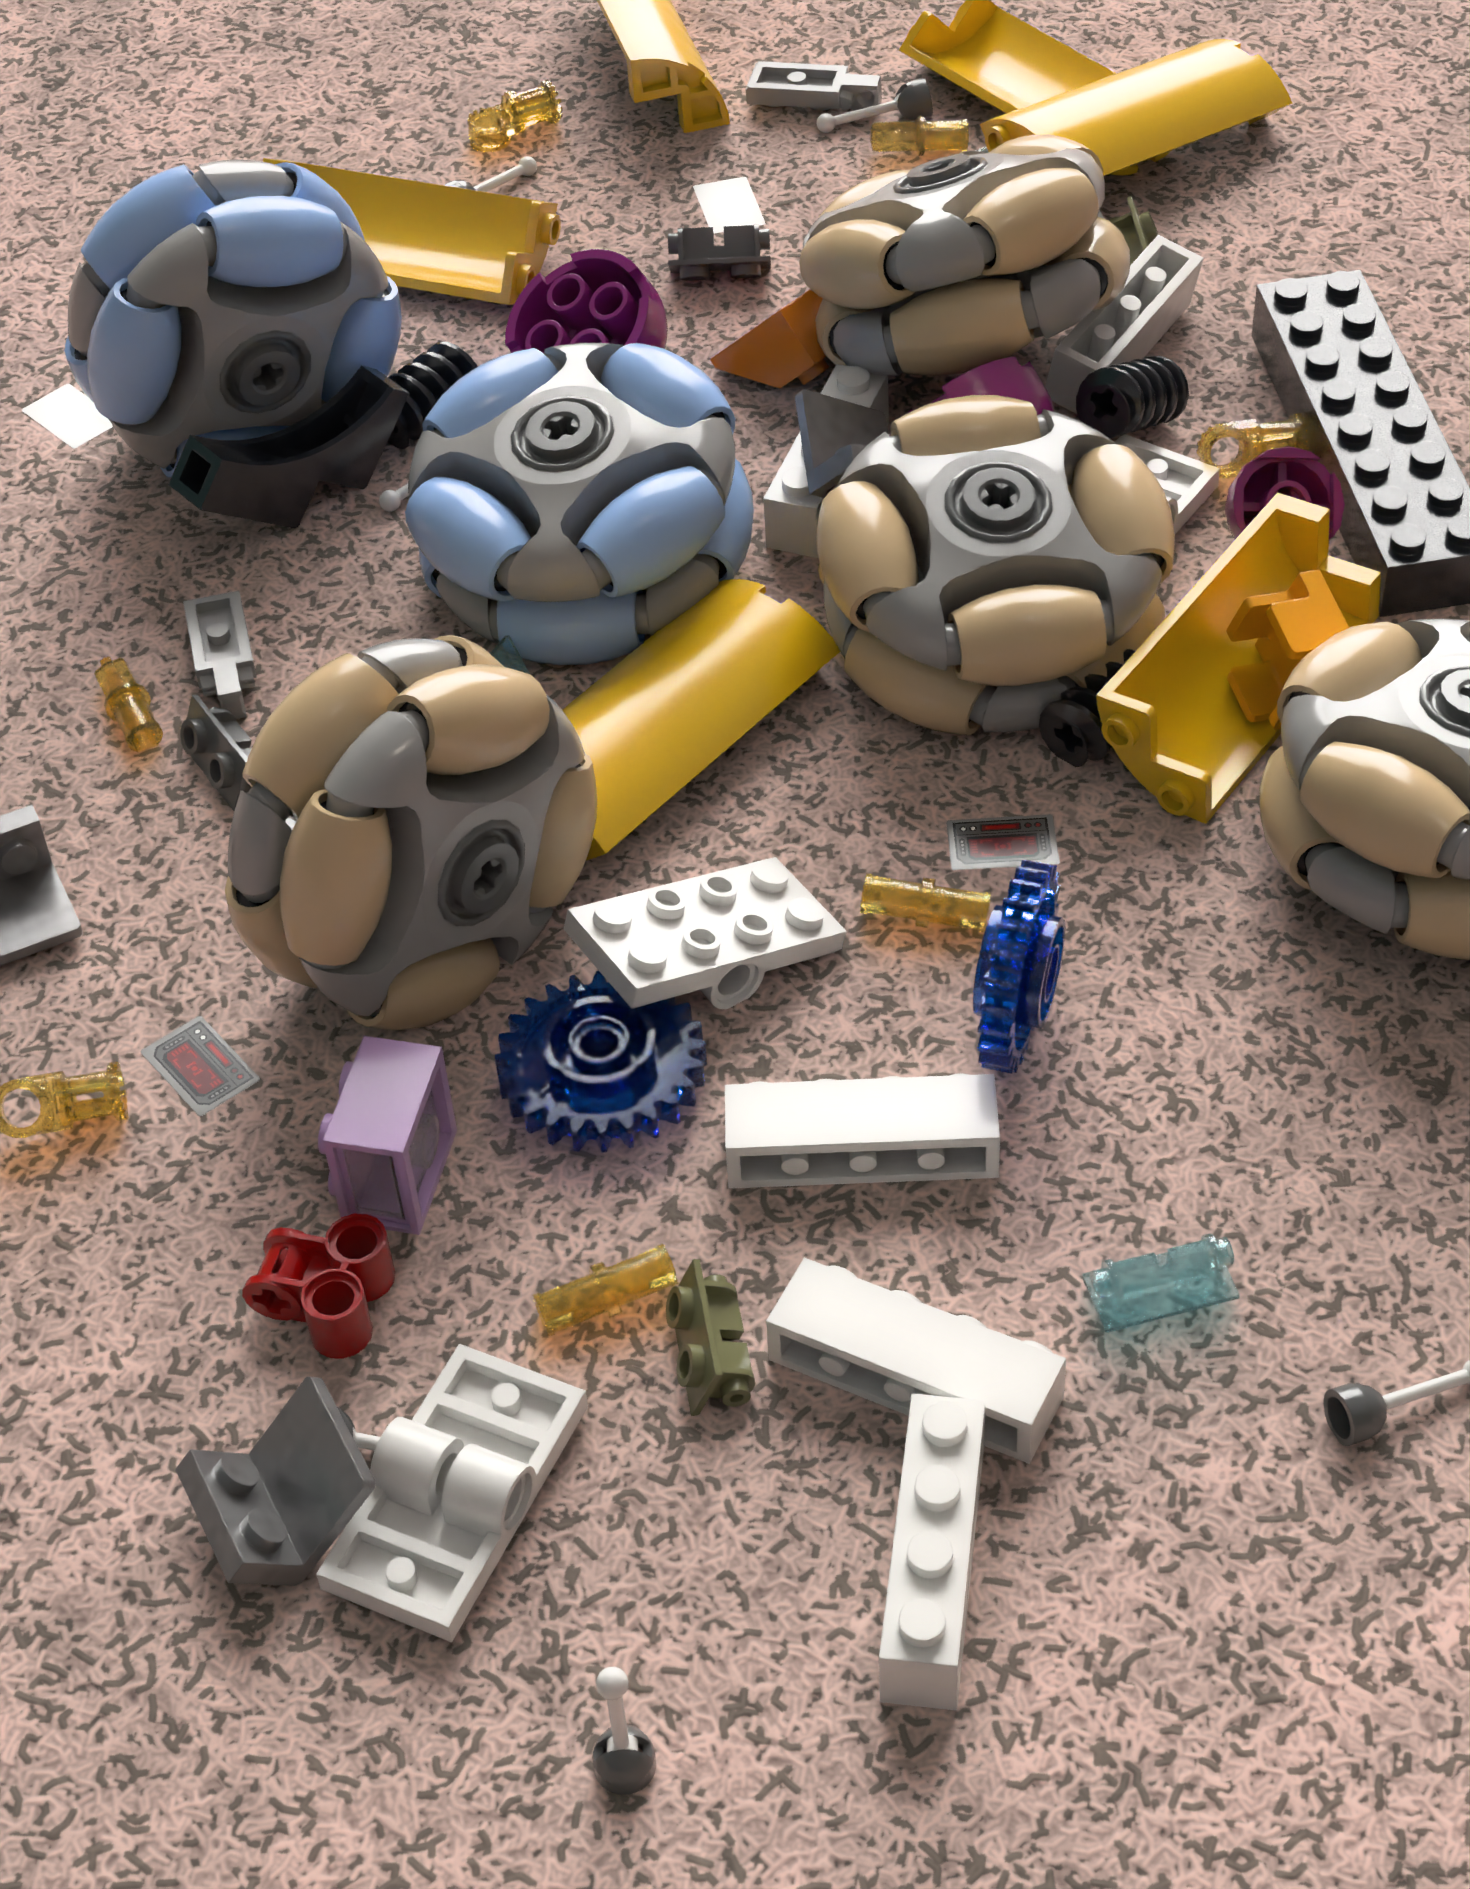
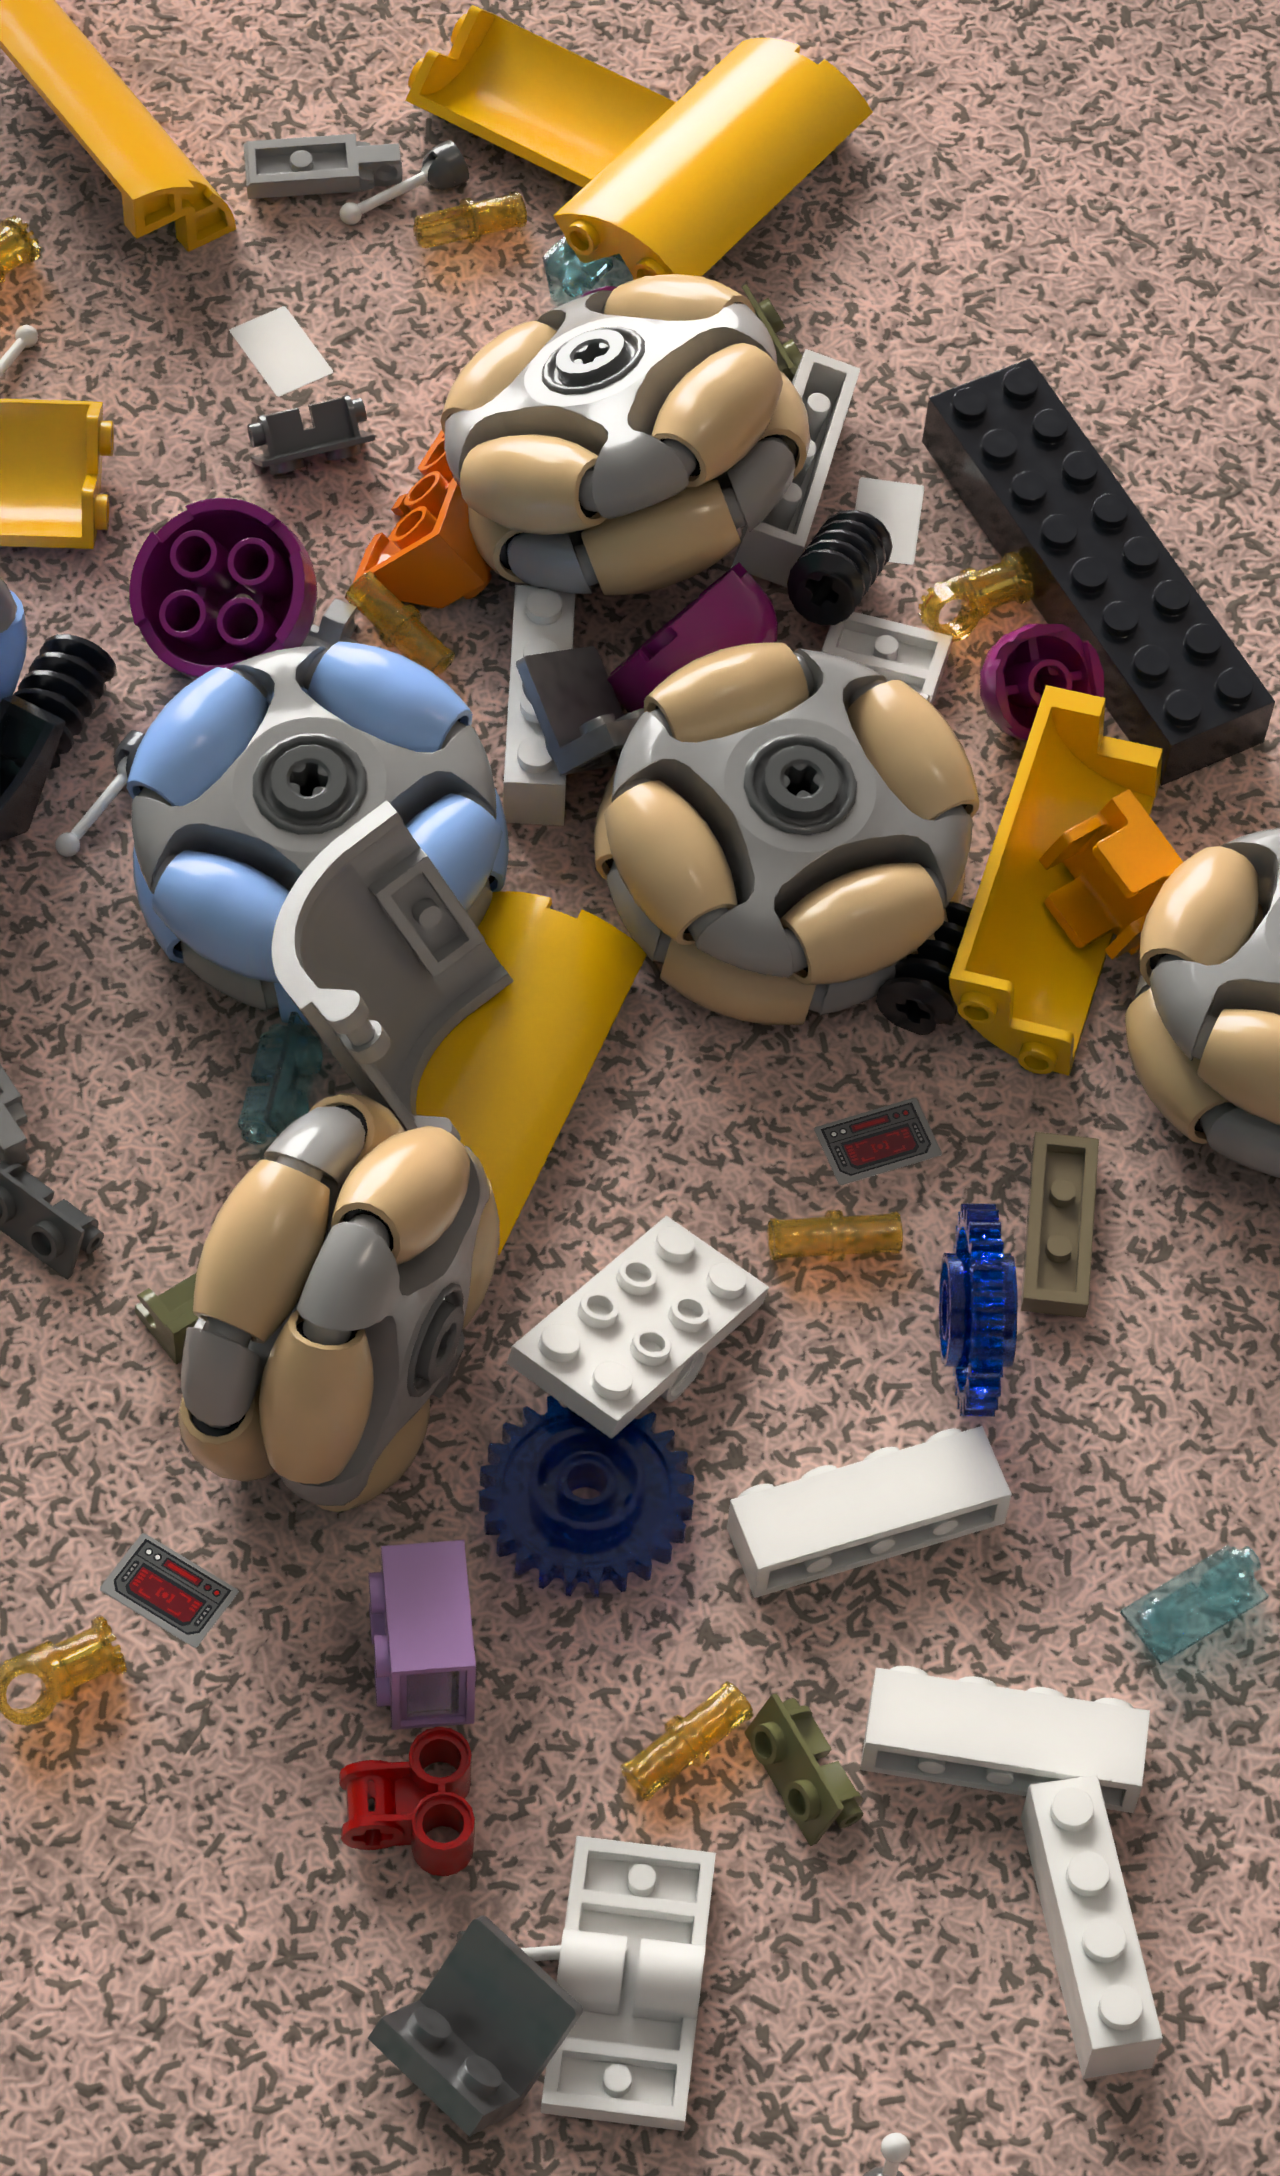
camera: 25 degrees left, 10 degrees up
none -> light grey hinge [271,800,514,1155]
none -> clear yellow pin [345,571,455,676]
none -> white sticker [855,477,924,565]
none -> dark tan plate [1021,1132,1099,1318]

